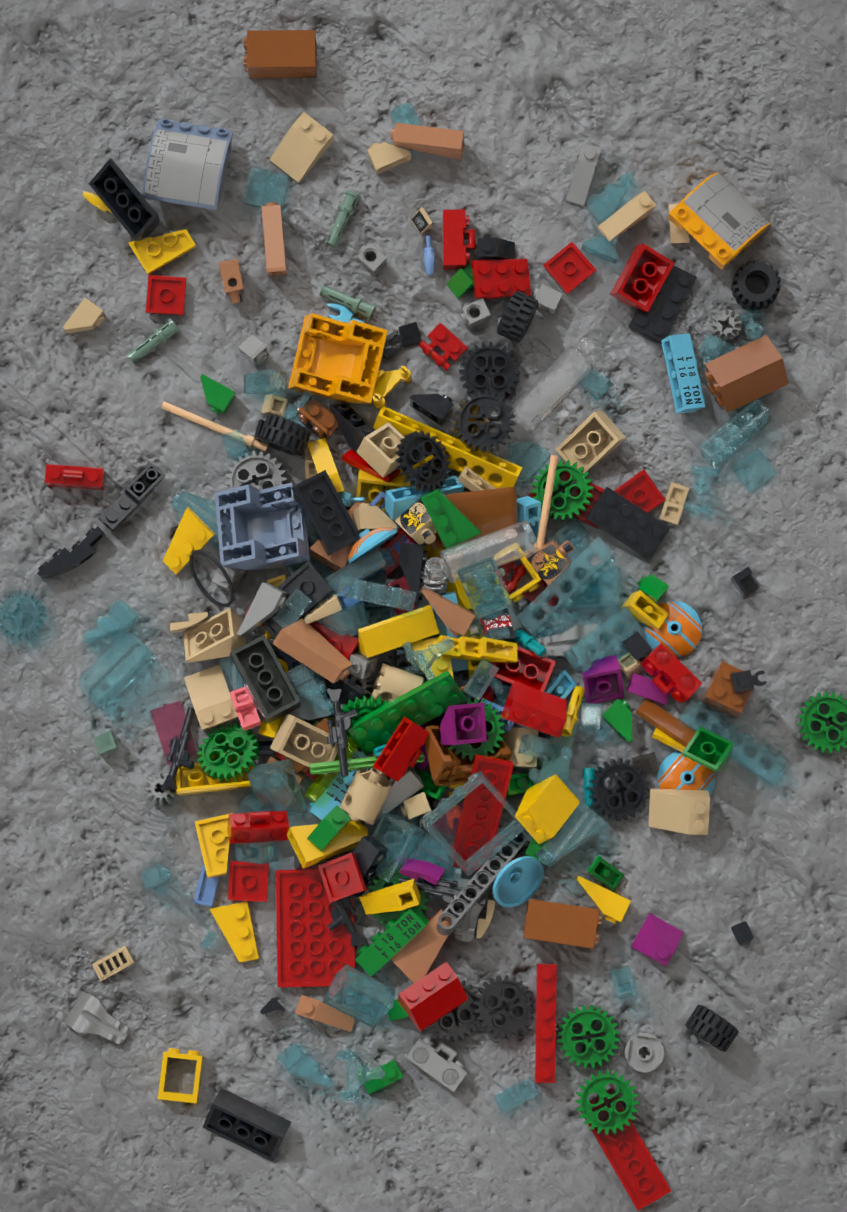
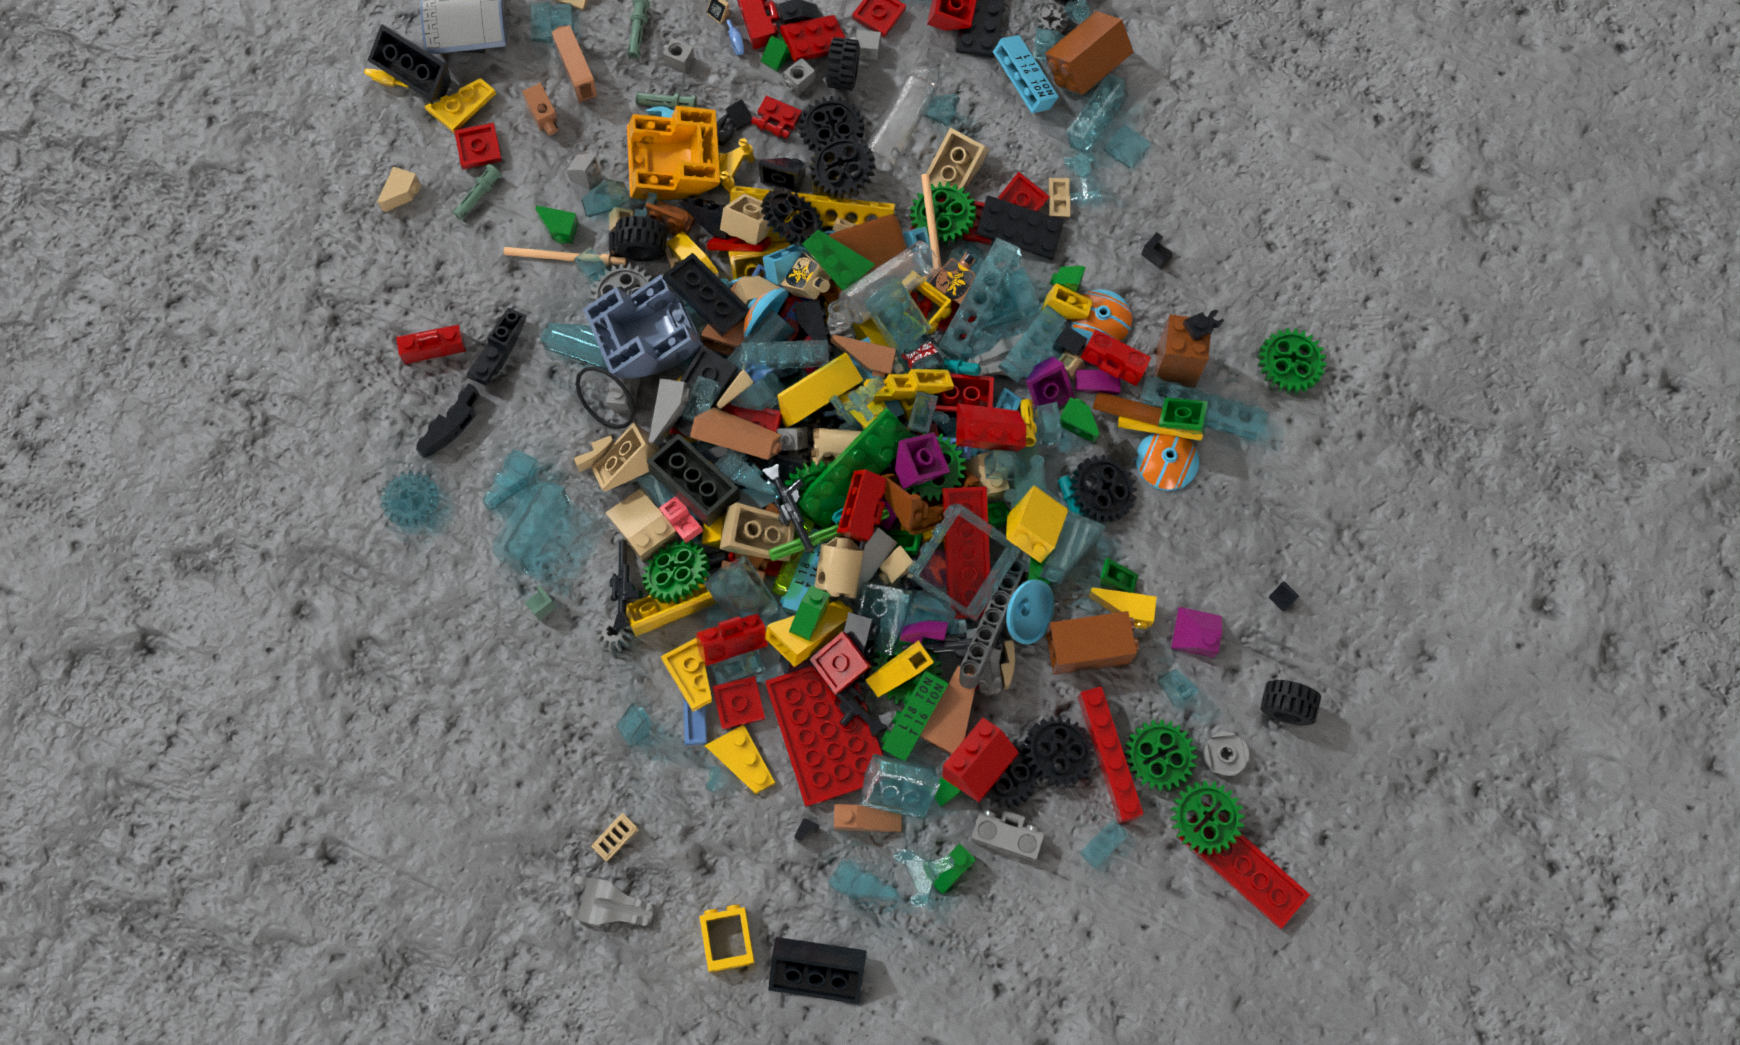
camera: 20 degrees left, 10 degrees down
clear pink piece [150,701,198,764] -> none
yellow wing [163,507,215,574] -> none
clear light blue slope [509,440,551,485] -> none
tan slope [648,789,710,835] -> none

